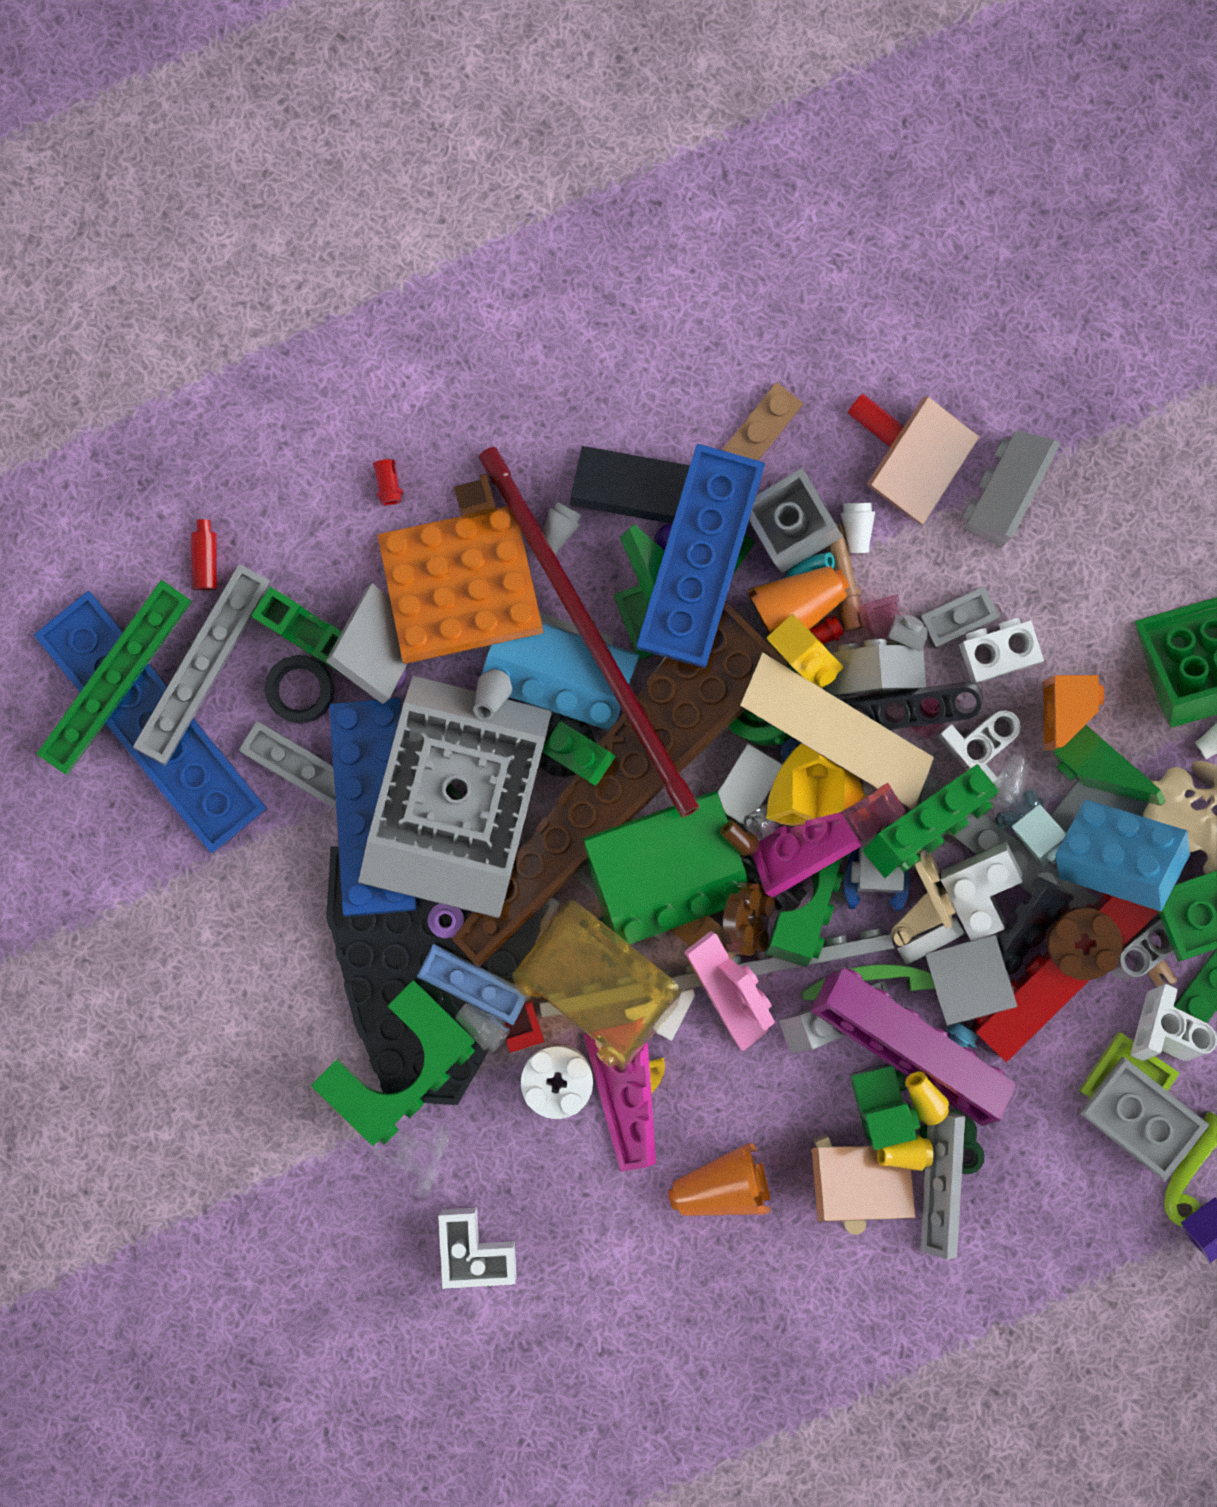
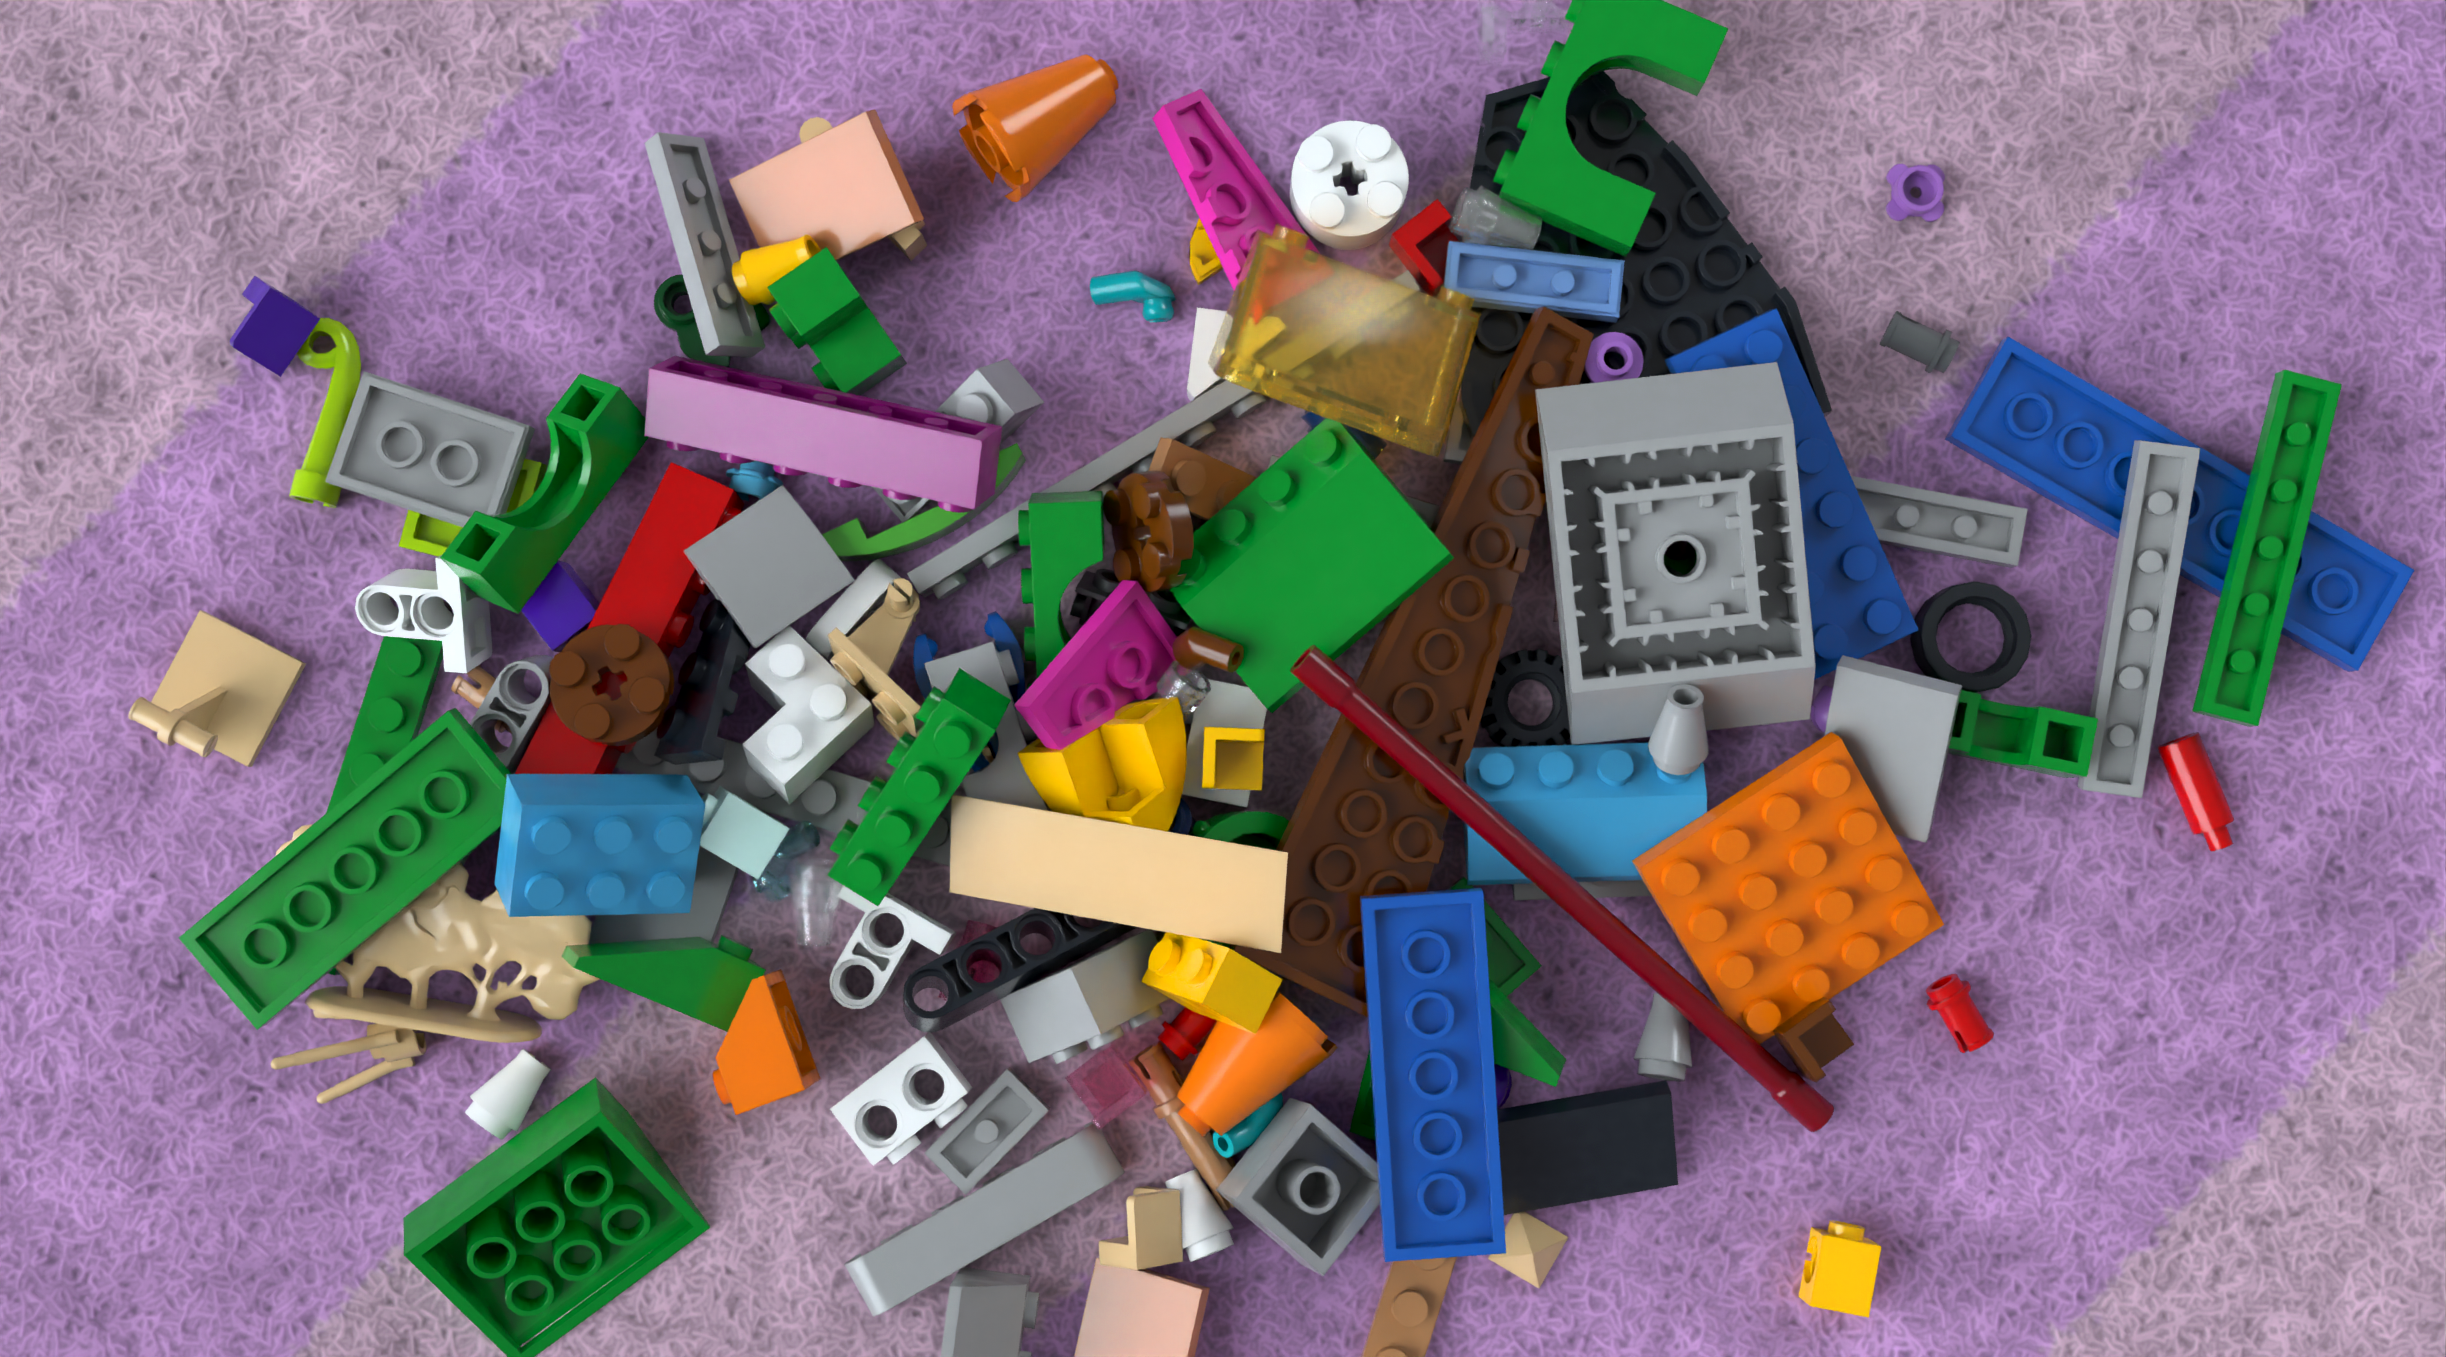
camera: 160 degrees right, 0 degrees up
green plate [542,721,616,786] -> none
bright pink bracket [685,931,775,1051] -> none
clear pink panel [841,782,907,842] -> none
light grey plate [888,614,928,652] -> none
yellow cone [905,1071,949,1125] -> none
none -> green arch [440,373,649,614]
none -> dark purple panel [521,560,600,652]
none -> light grey beam [844,1120,1125,1317]
none -> teal arm [1090,271,1176,323]
none -> tan panel [1099,1186,1183,1270]
none -> yellow panel [1202,727,1265,791]
none -> tan slope [1488,1212,1568,1288]
none -> yellow brick [1799,1220,1881,1317]
none -> dark grey pin [1879,311,1960,373]
none -> medium lavender plate [1886,164,1945,222]

